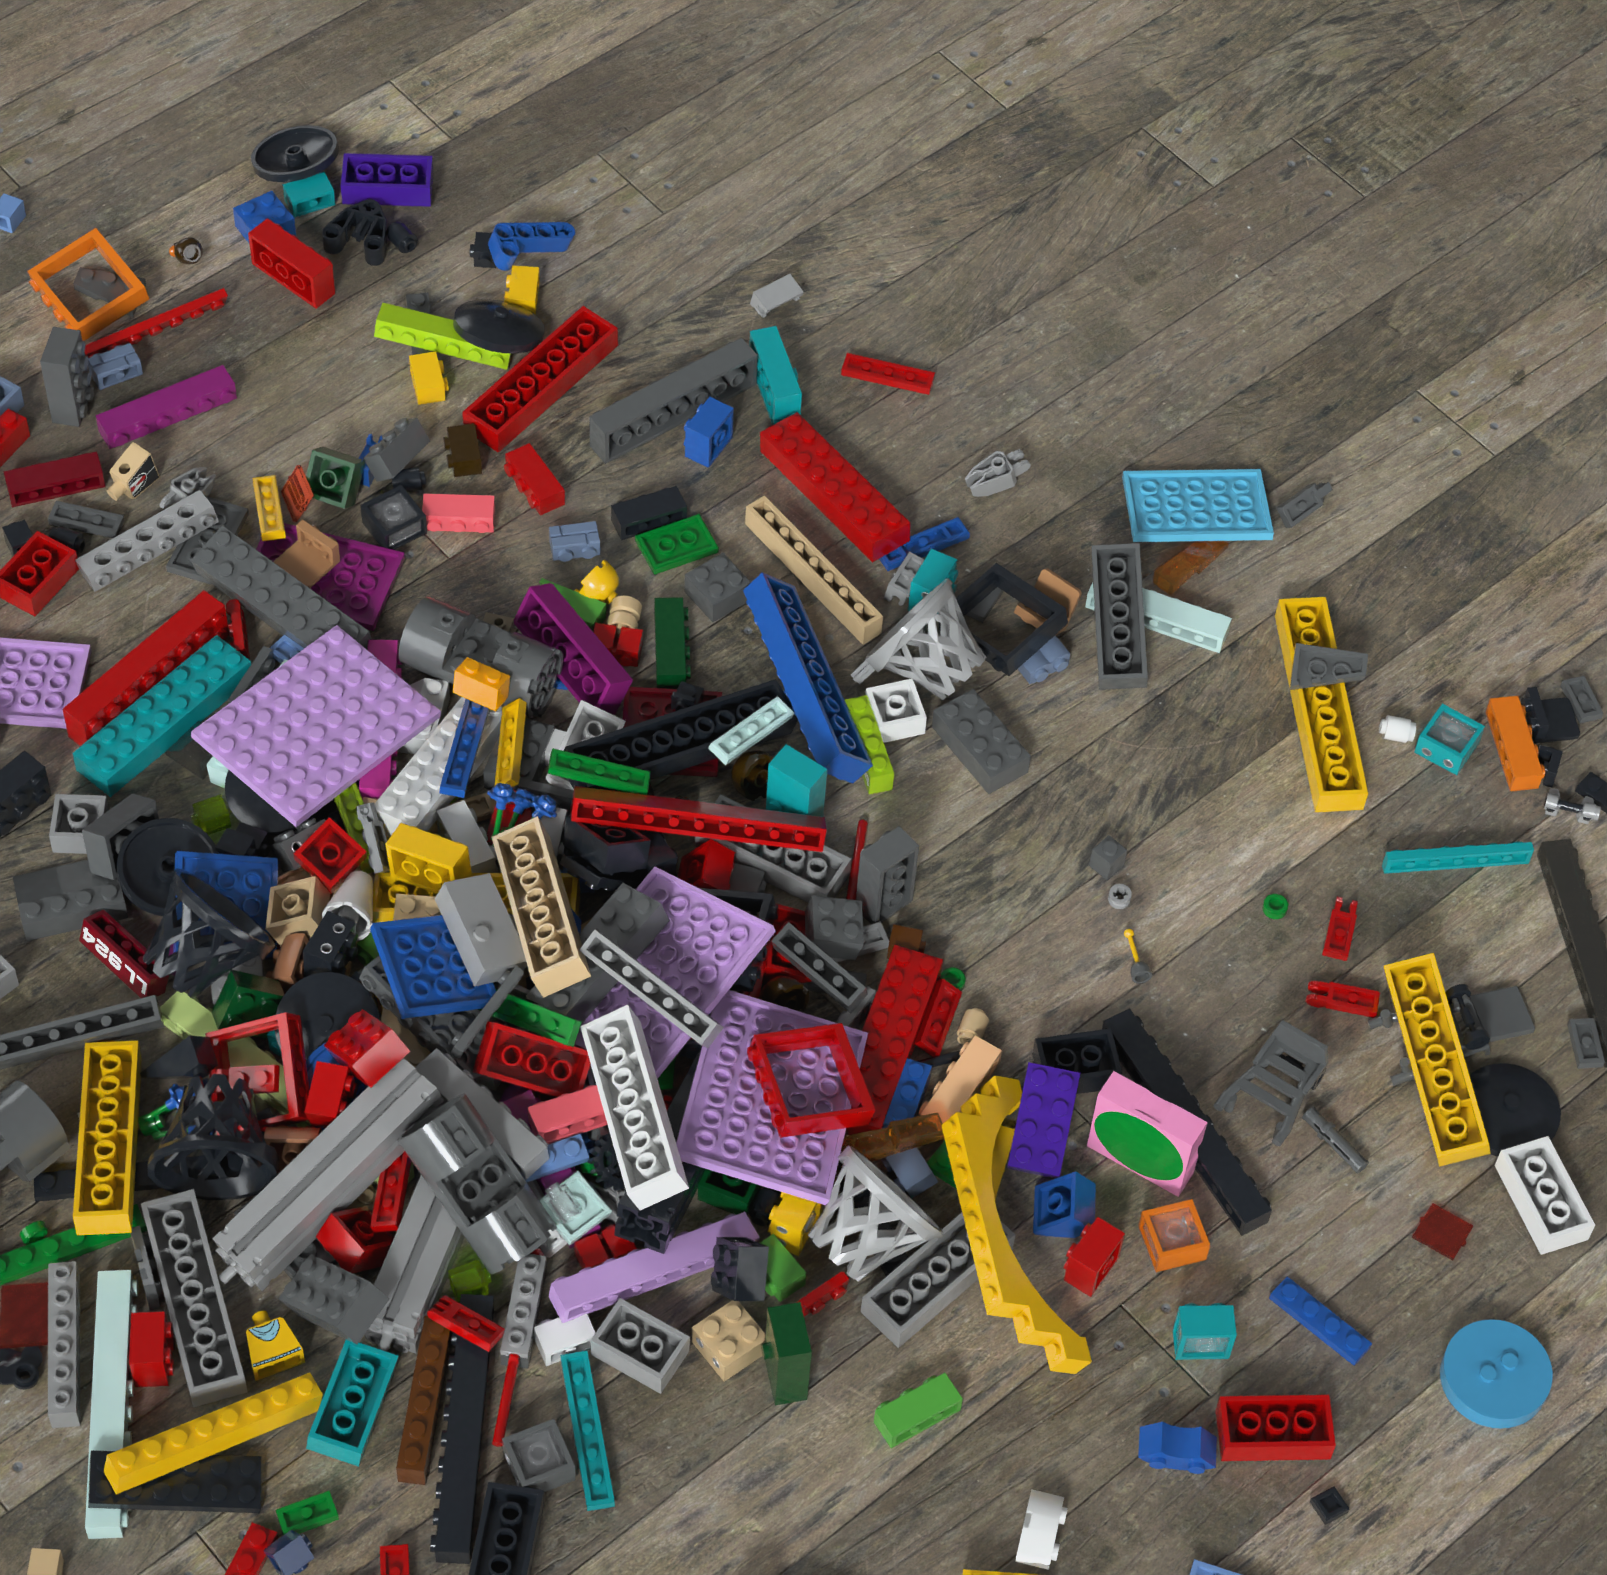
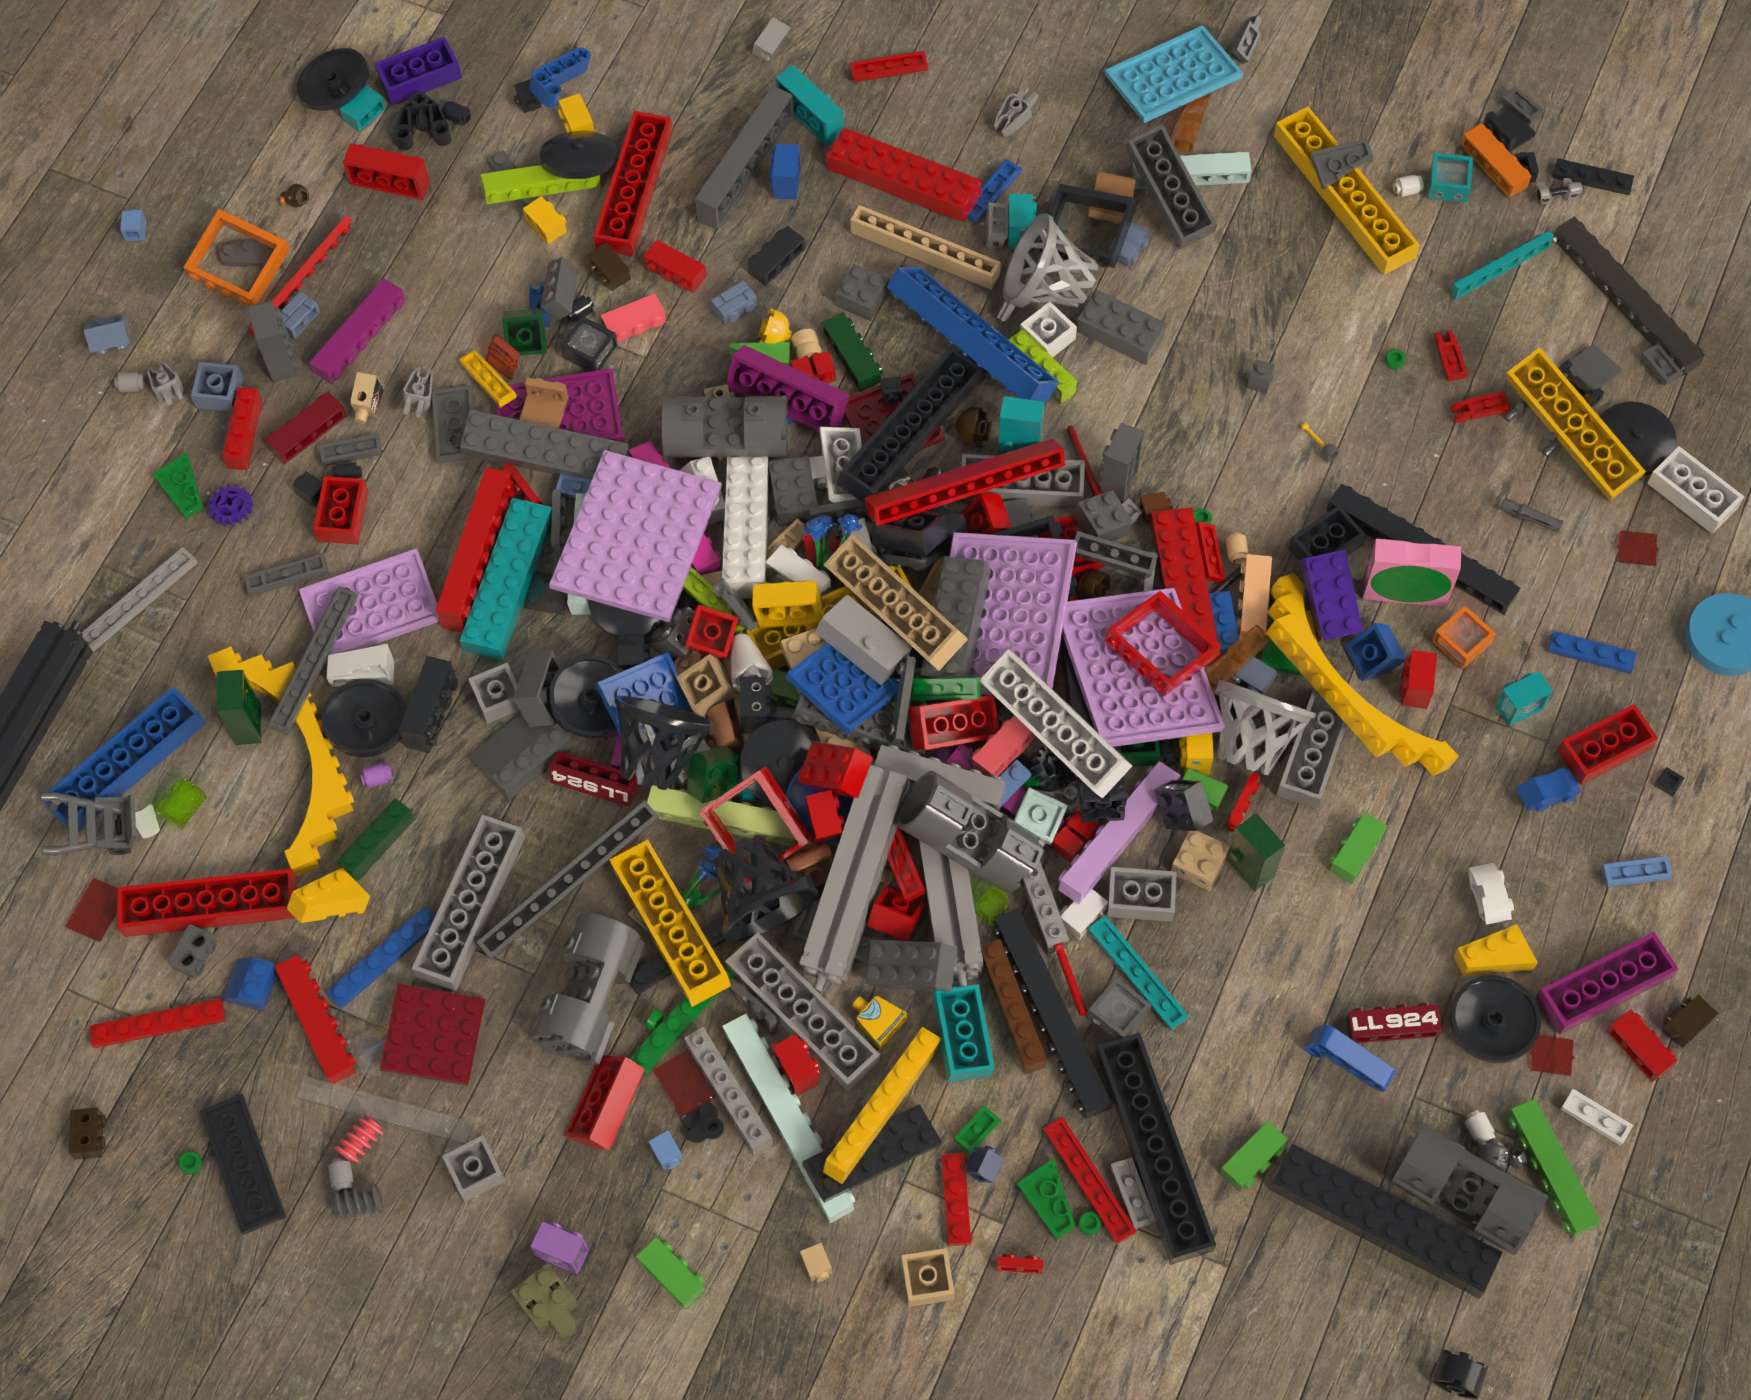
camera: 20 degrees left, 10 degrees up
light grey brick [75,490,219,592] -> none
black slope [140,1035,218,1079] -> none
clear neon green brick [190,794,231,835] -> none
hinge [211,1065,280,1095] -> none
blue brick [233,191,296,243] -> none
red hinge [427,1295,505,1352] -> none
blue plate [439,699,489,798] -> none
light orange brick [453,657,510,712] -> none
yellow plate [494,698,527,787] -> none
clear brick [544,1182,582,1224] -> none
green tile [547,748,650,795] -> none
light grey brick [579,930,724,1048] -> none
green tile [635,514,719,575] -> none
light aqua tile [708,696,794,765] -> none
light grey bush [1108,884,1132,909] -> none
dark grey hand [1213,1020,1328,1147] -> none

